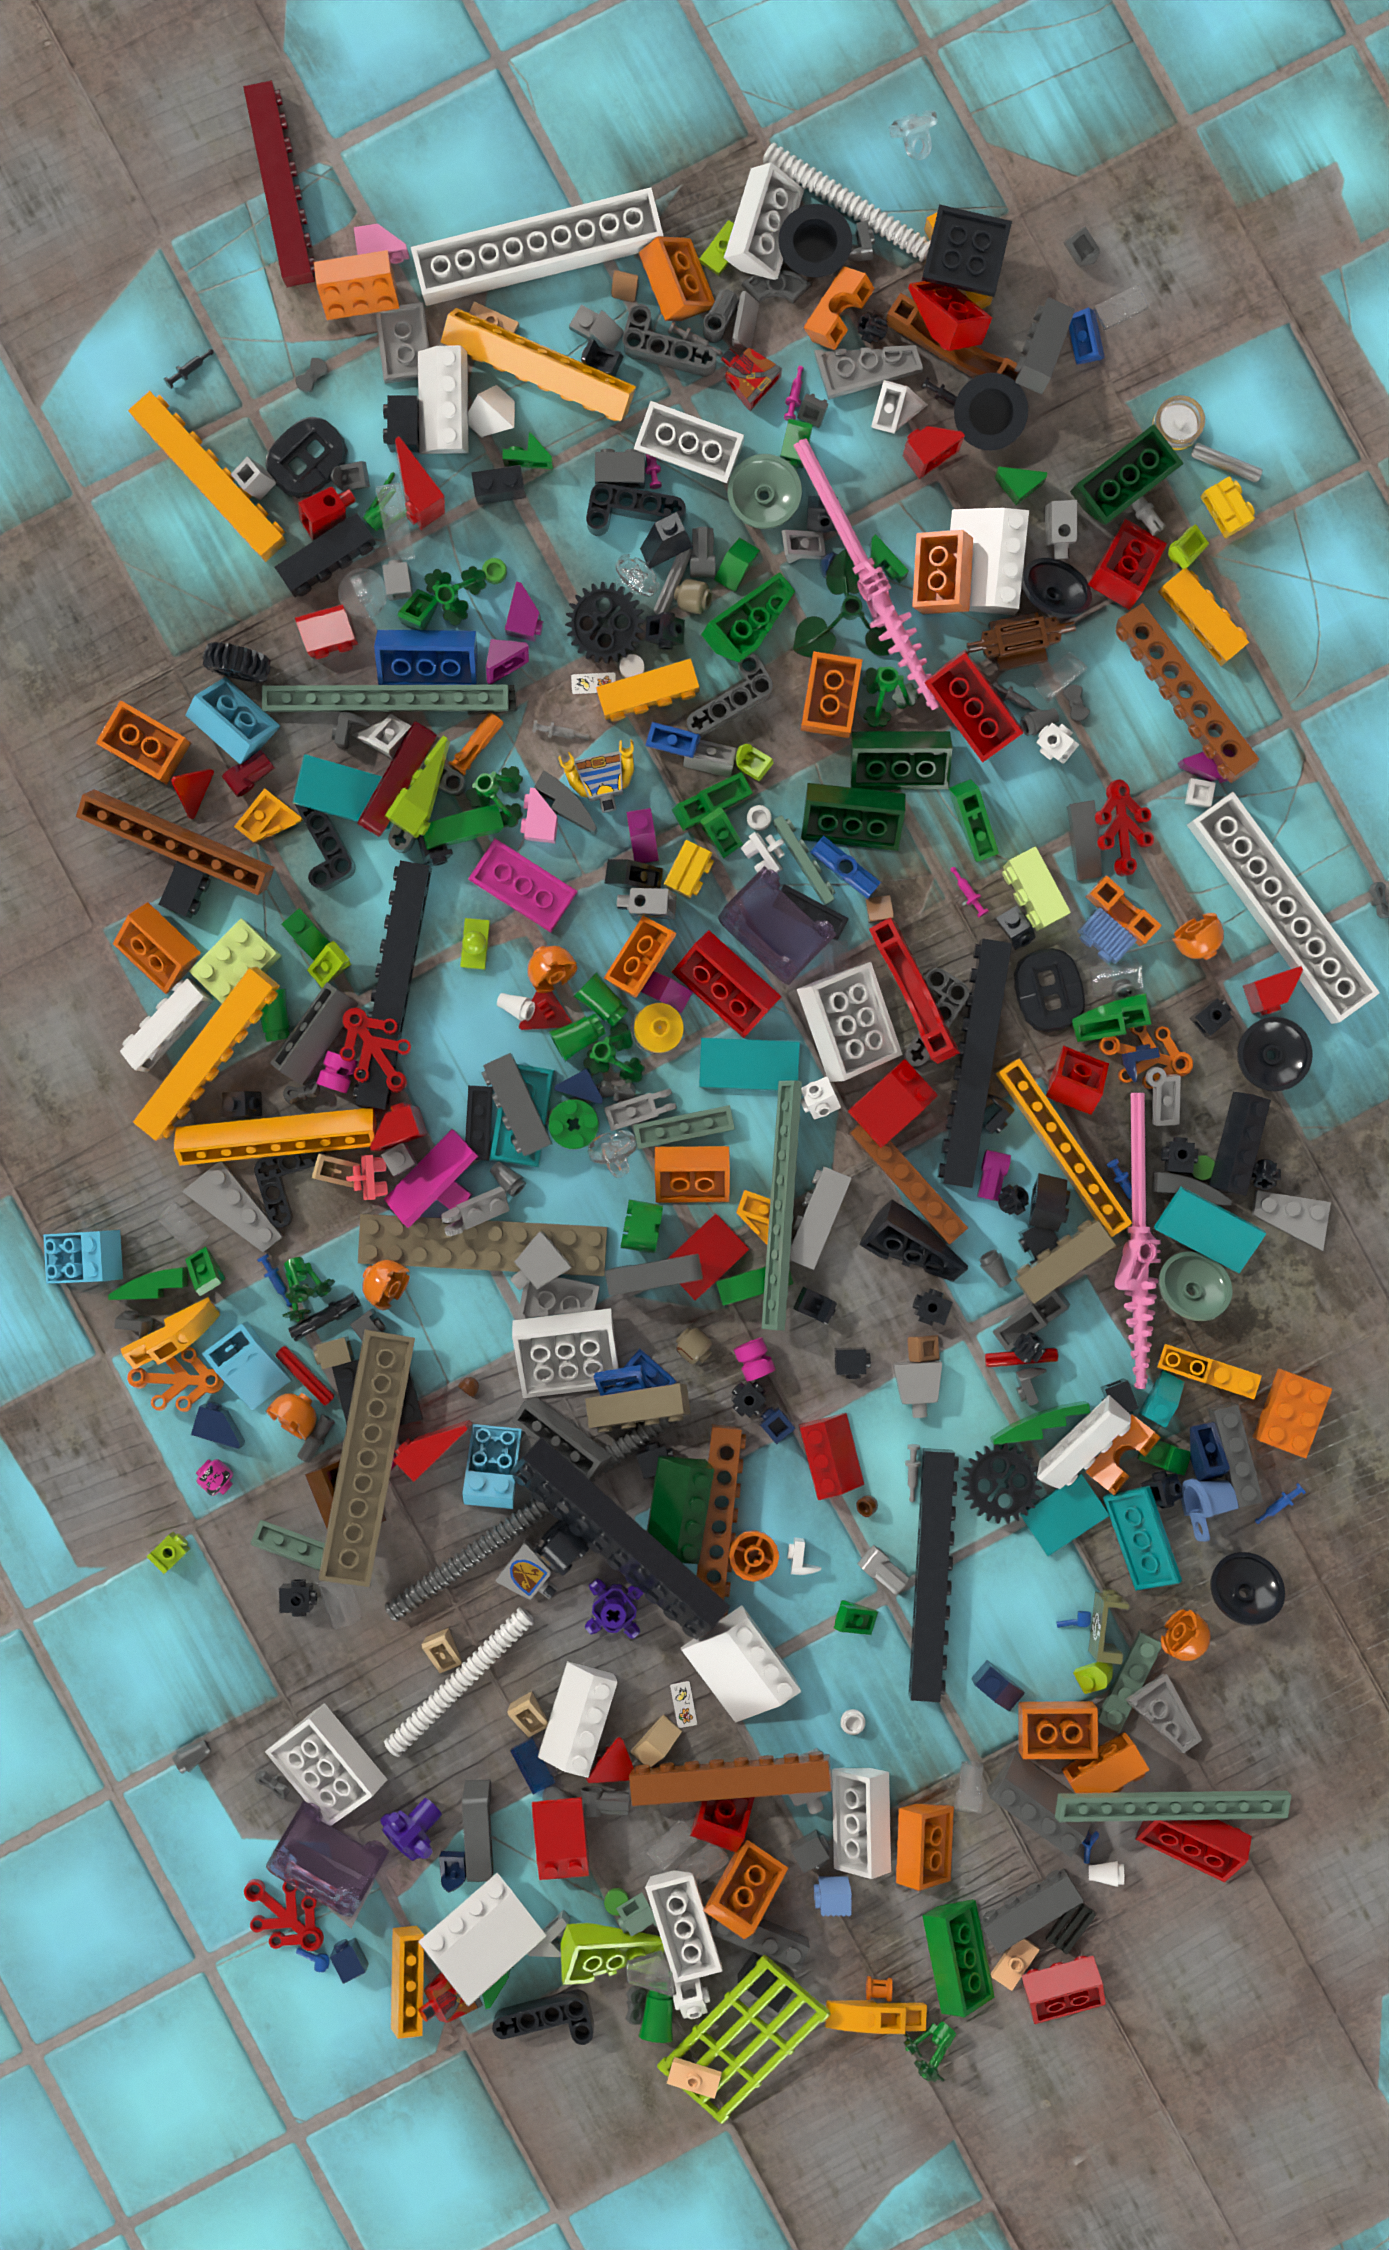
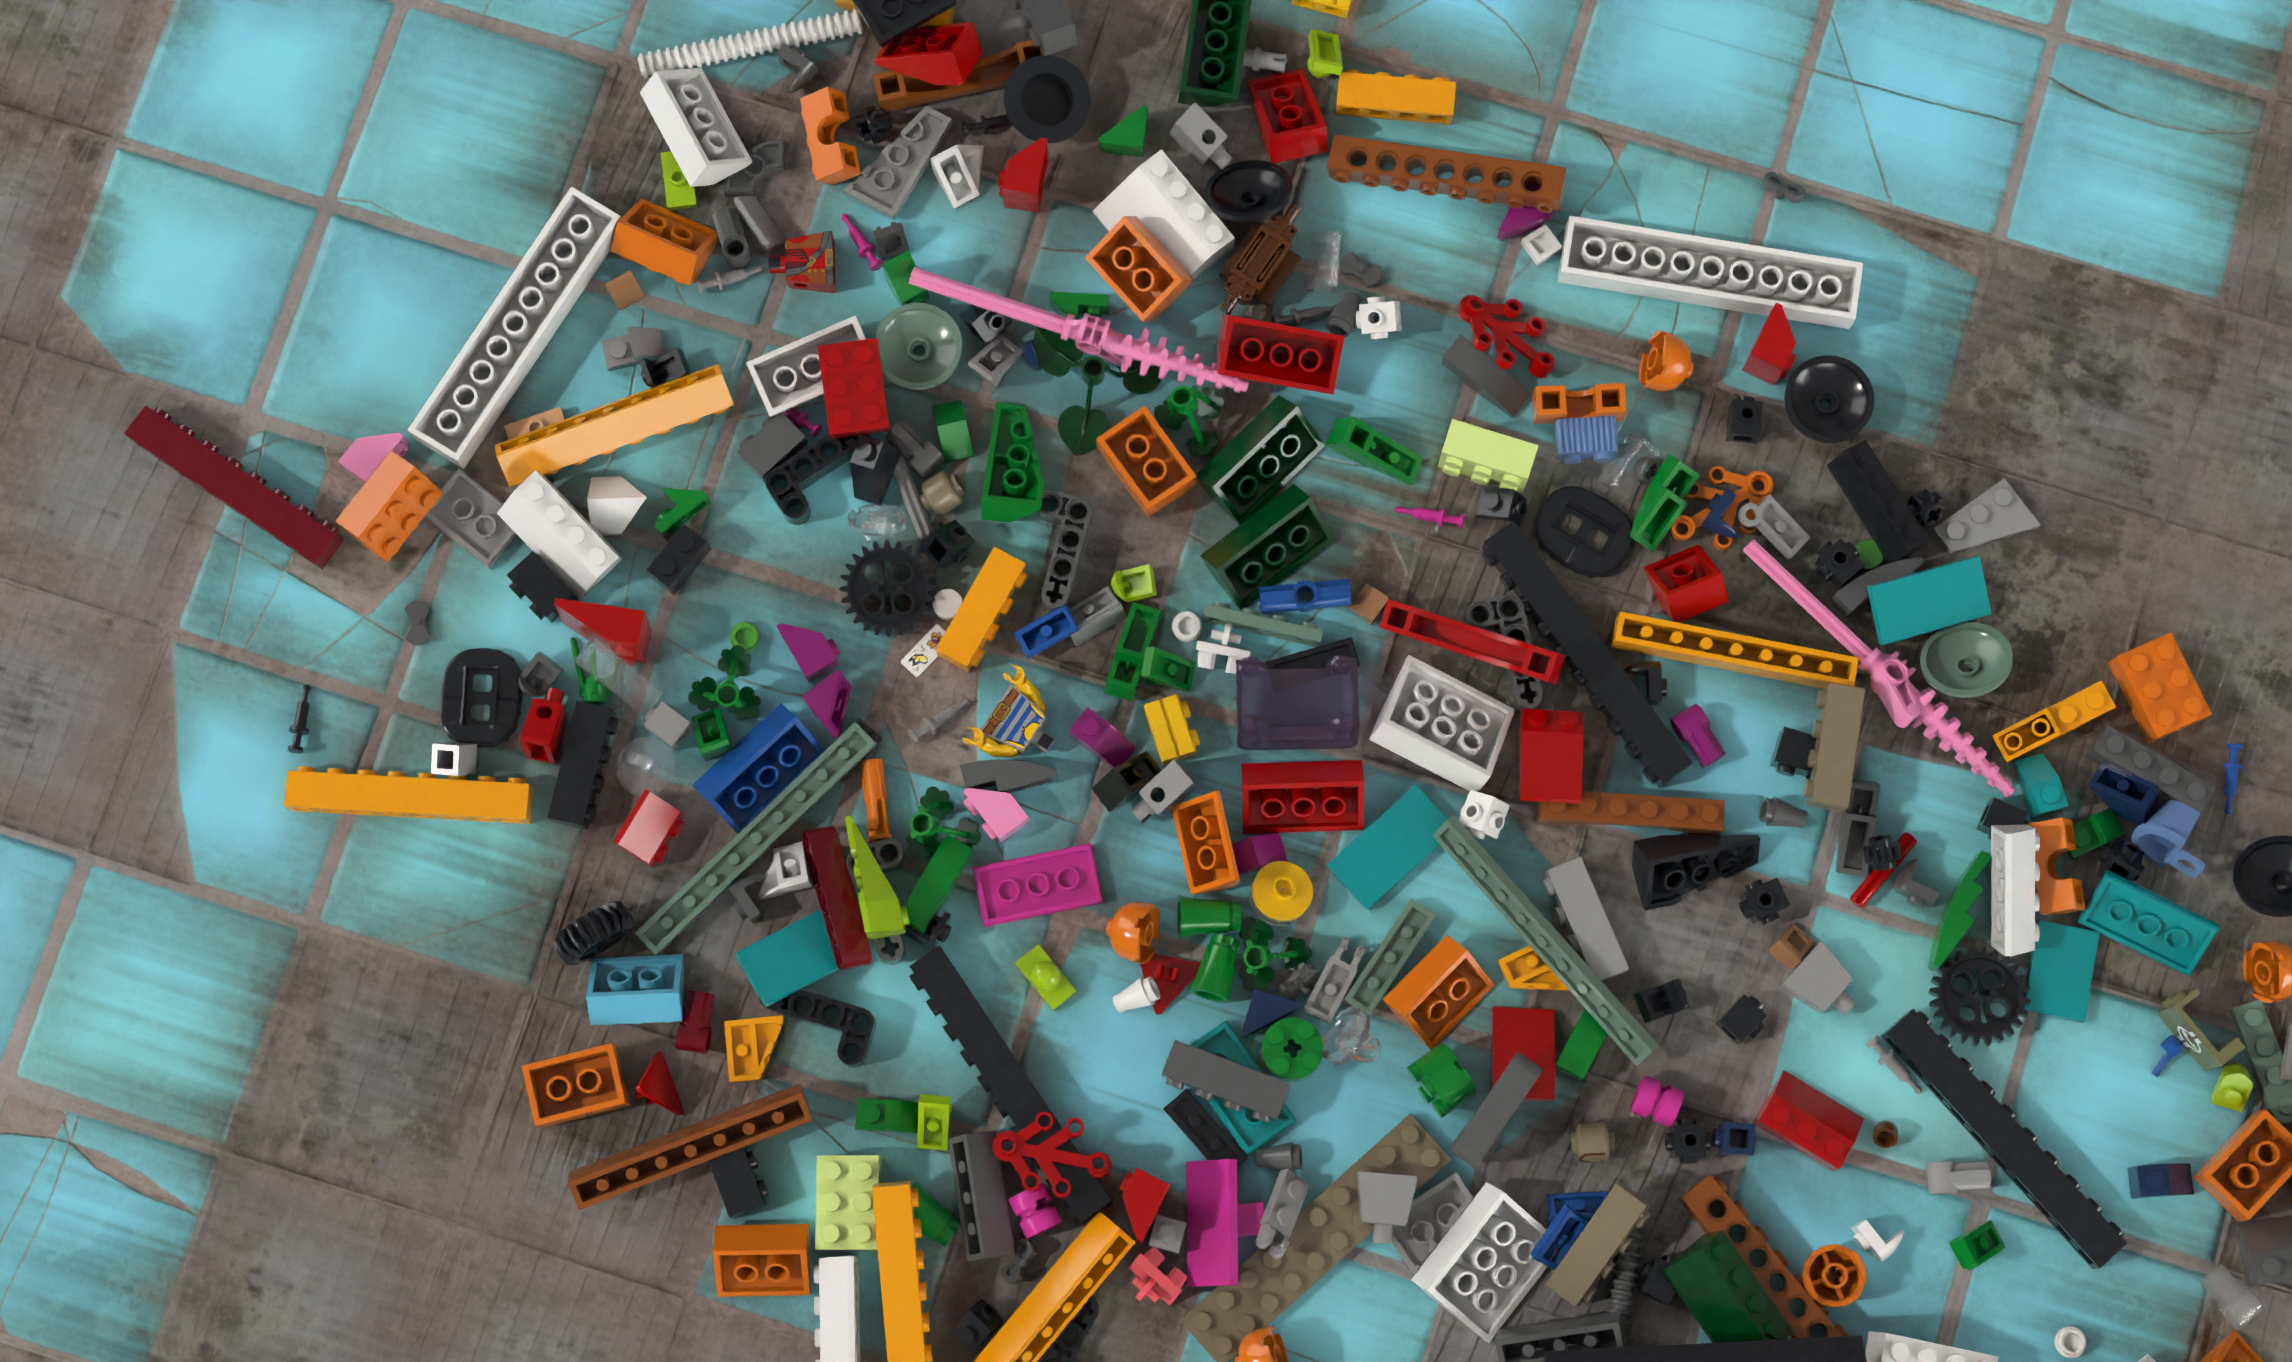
camera: 45 degrees left, 10 degrees down
tan slope [312,1154,360,1188] -> none
dark grey beam [623,304,716,377] -> none
black hose [778,204,852,277] -> none
black gear [998,1184,1029,1215] -> none
black brick [1029,1173,1070,1232] -> none
blue piece [1107,1159,1132,1200] -> none
none -> red brick [817,338,890,439]

